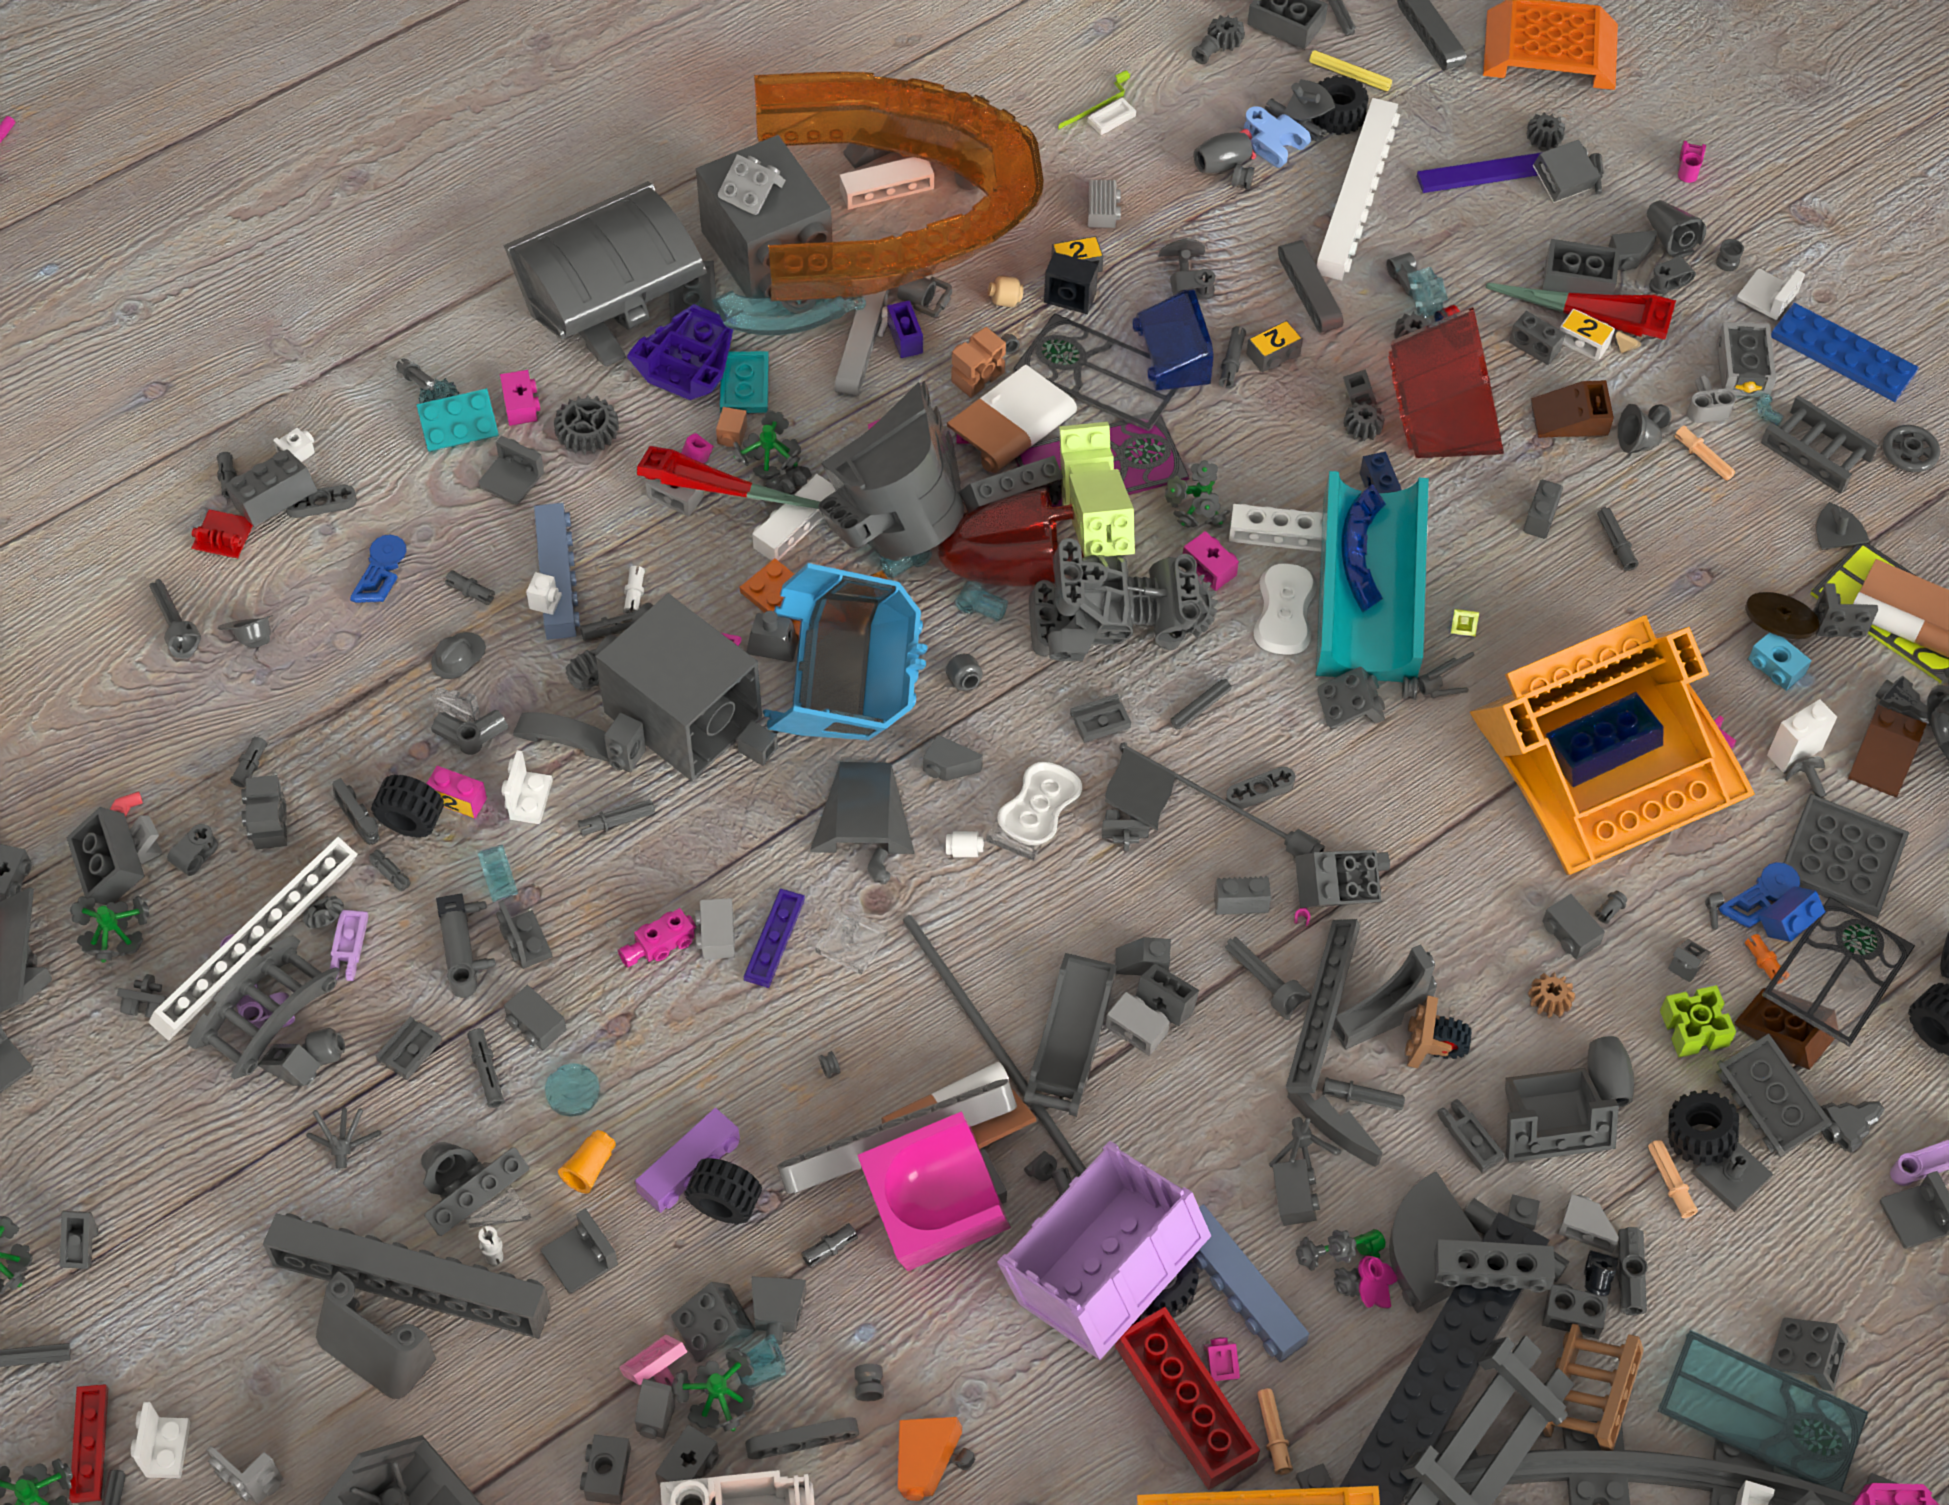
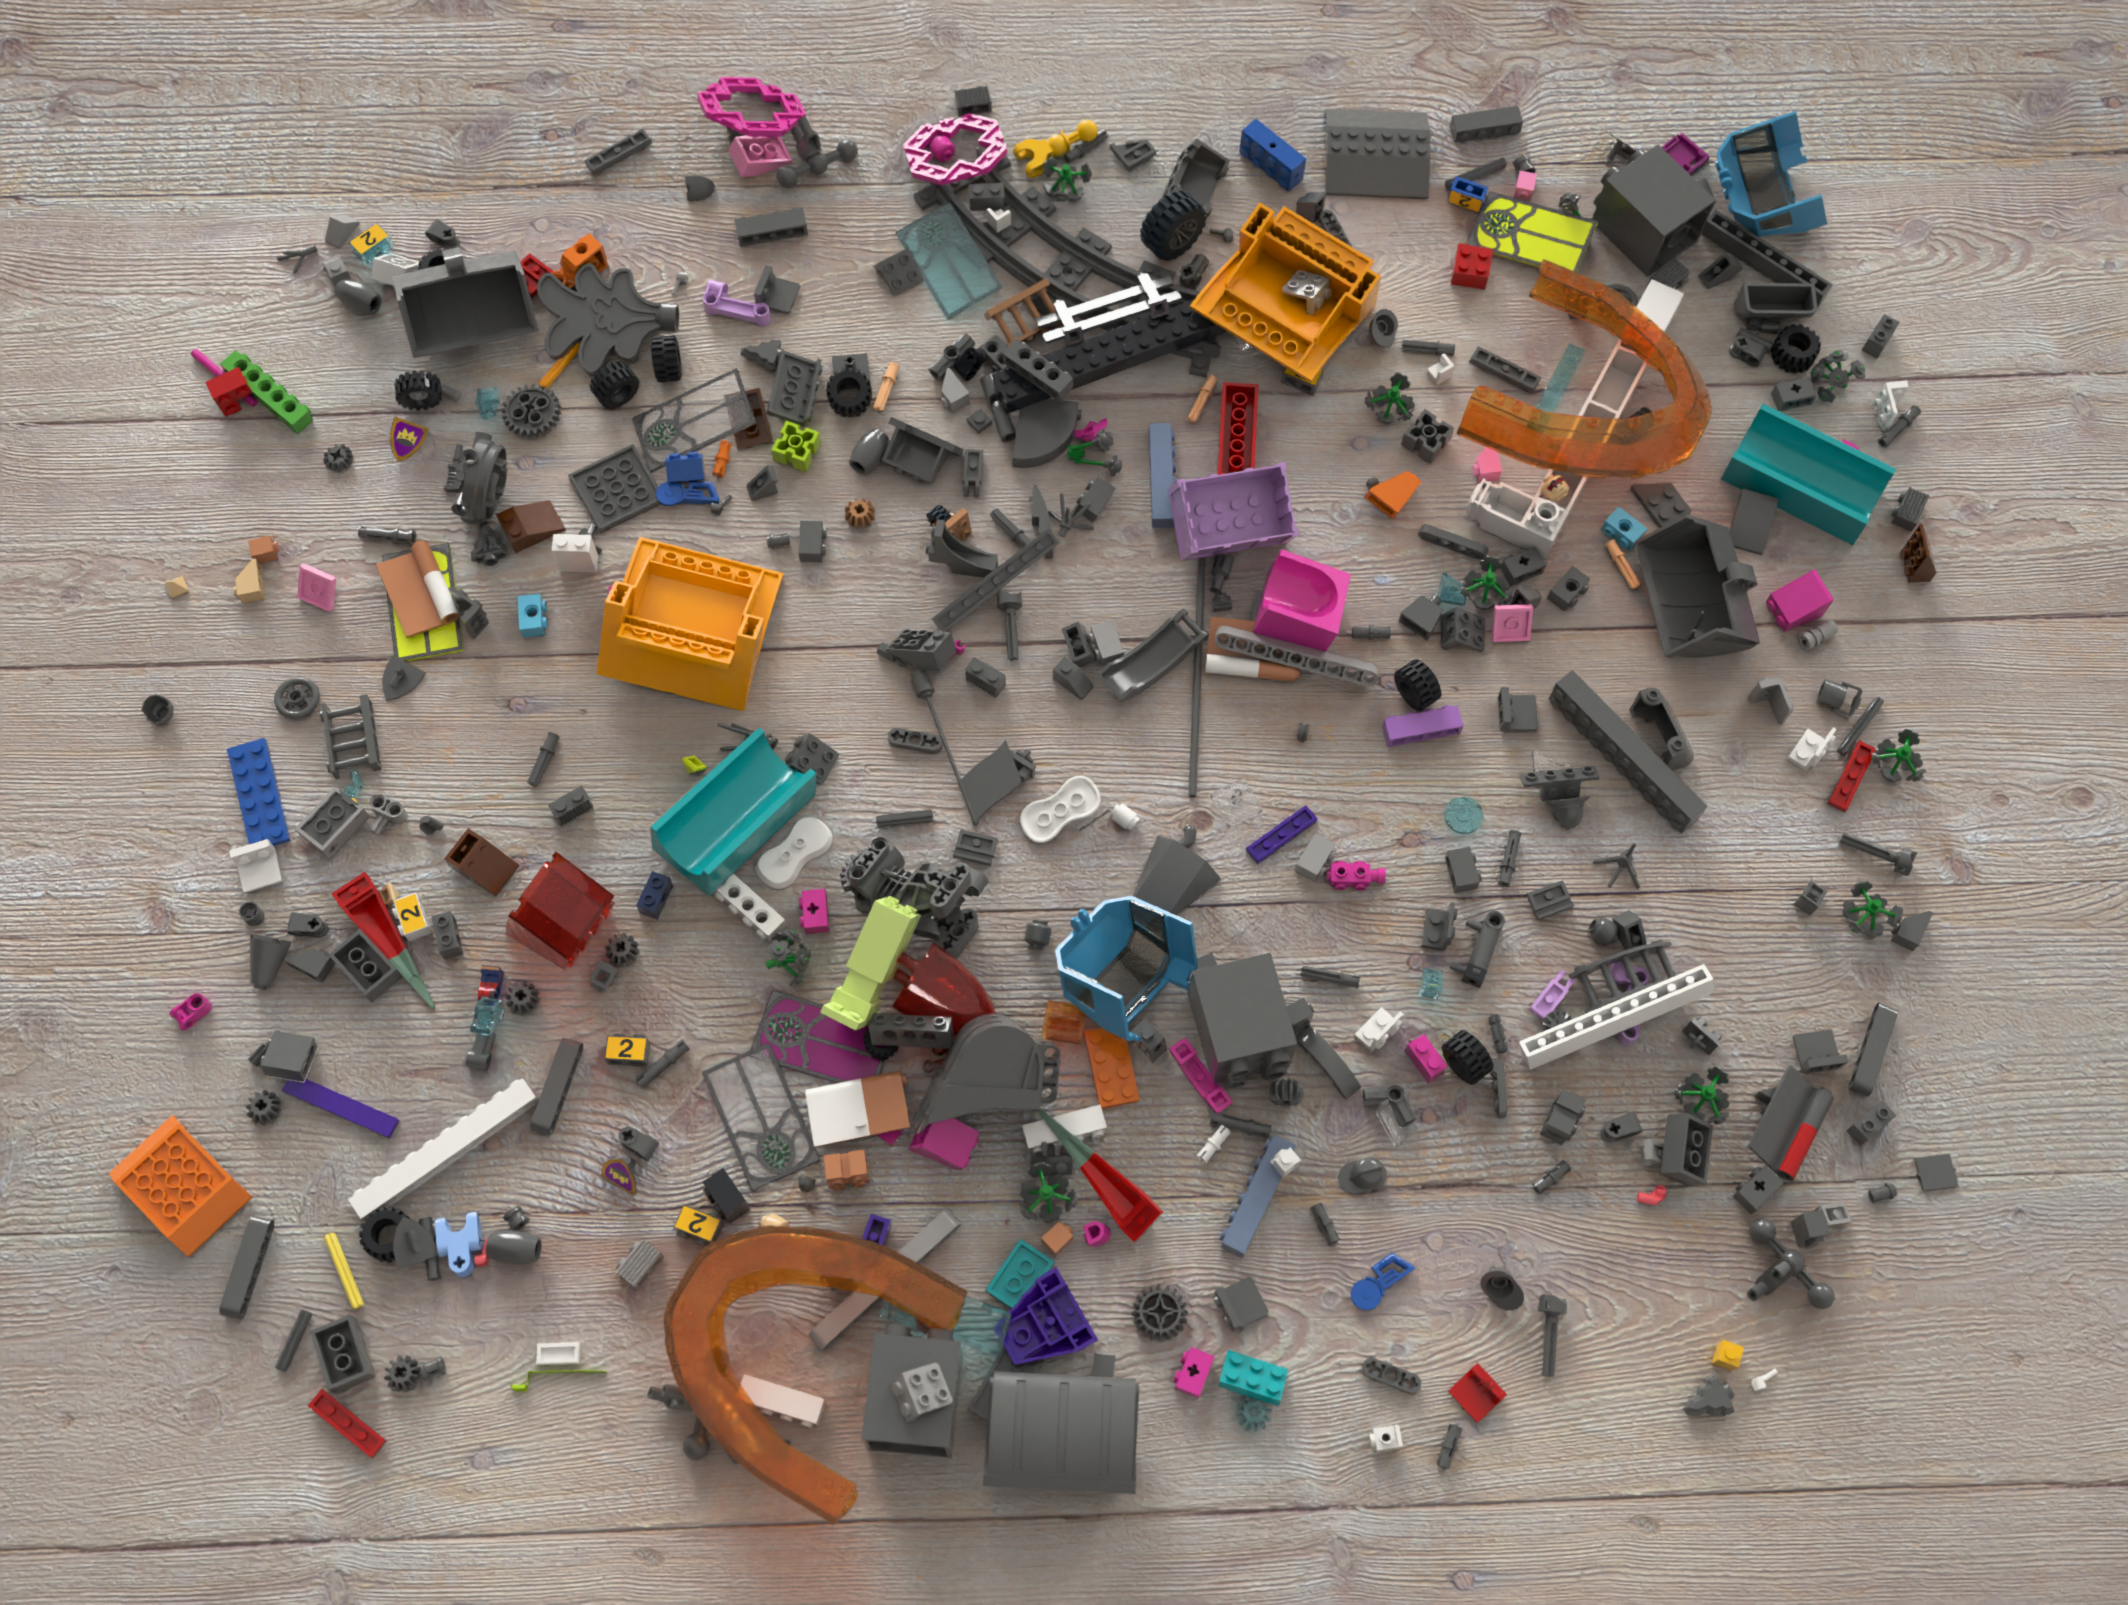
camera: 145 degrees left, 10 degrees up
dark grey brick [224,449,318,527] -> none
dark grey axle [396,358,436,391] -> none
white pin [479,1226,504,1266] -> none
light orange plant [558,1130,616,1194] -> none
dark grey wheel [854,1364,884,1402] -> none
dark grey slope [923,734,983,781] -> none
clear light blue piece [955,581,1008,621] -> none
clear blue windscreen [1132,289,1214,391] -> none
dark pink bracket [1204,1337,1240,1381] -> none
clear blue tile [1342,484,1386,612] -> none
clear blue brick [1546,692,1664,787] -> none
dark grey piece [1618,404,1662,453] -> none
light nougat axle [1674,425,1735,481] -> none
dark brown piece [1745,592,1819,639] -> none

